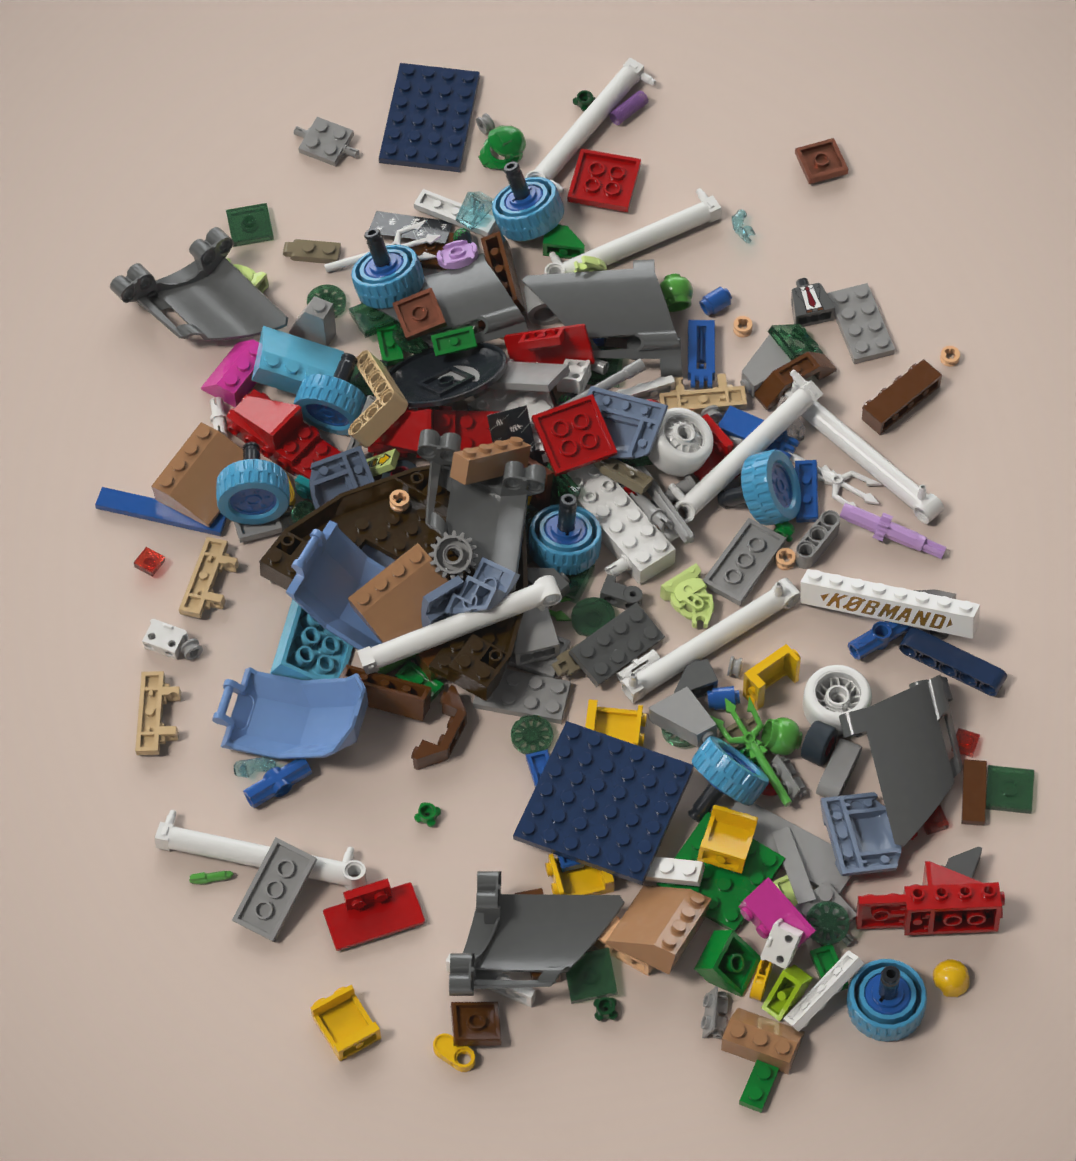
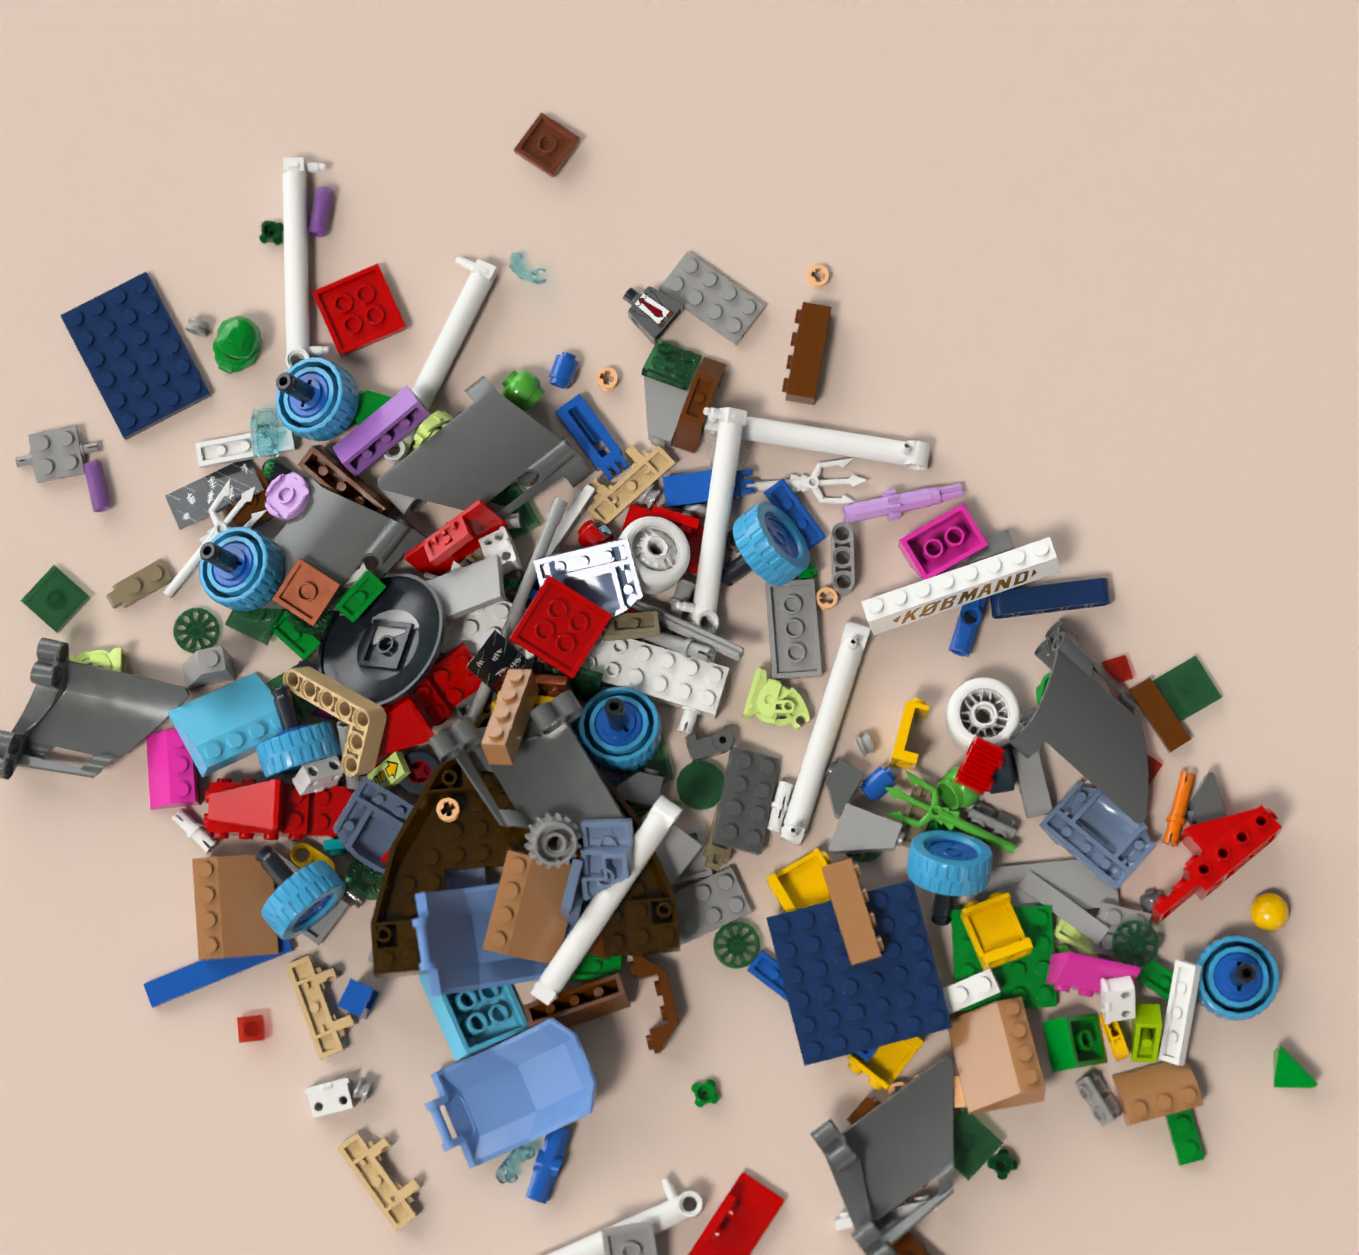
camera: 35 degrees left, 20 degrees up
none -> medium lavender piece [84,461,111,512]
none -> white piece [292,755,344,796]
none -> medium lavender brick [332,386,430,477]
none -> blue panel [337,978,378,1020]
none -> medium nougat brick [822,858,884,966]
none -> dark pink slope [898,504,988,580]
none -> red brick [953,736,1005,795]
none -> orange pin [1162,771,1196,847]
none -> green slope [1274,1047,1318,1089]

